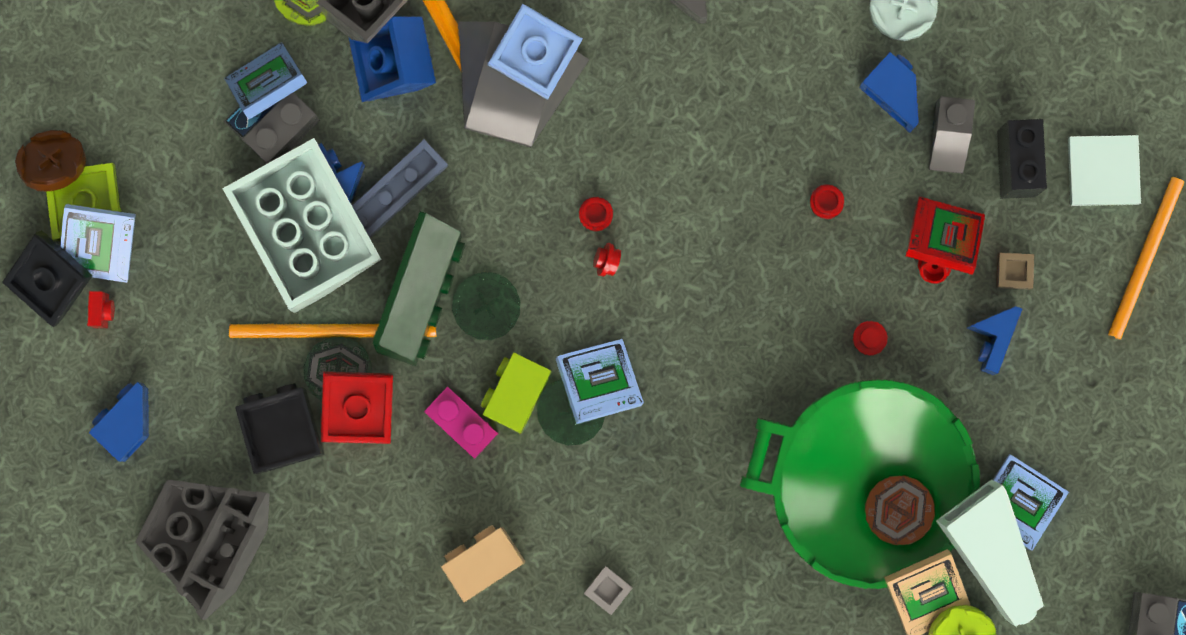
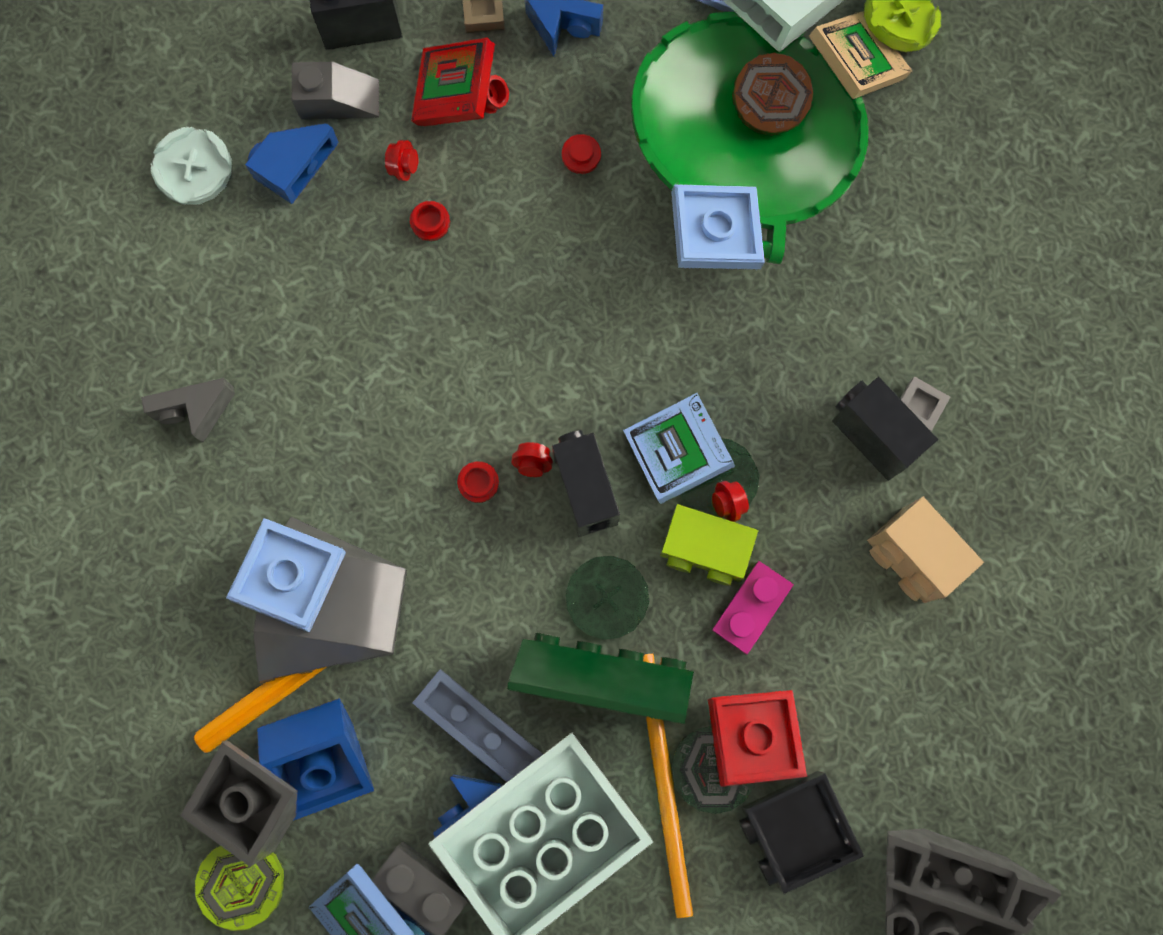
camera: 100 degrees left, 5 degrees down
none -> red plate [385,140,419,181]
none -> black piece [552,430,620,538]
none -> light blue tile [671,184,765,269]
none -> red plate [712,481,749,522]
none -> black piece [832,376,939,481]

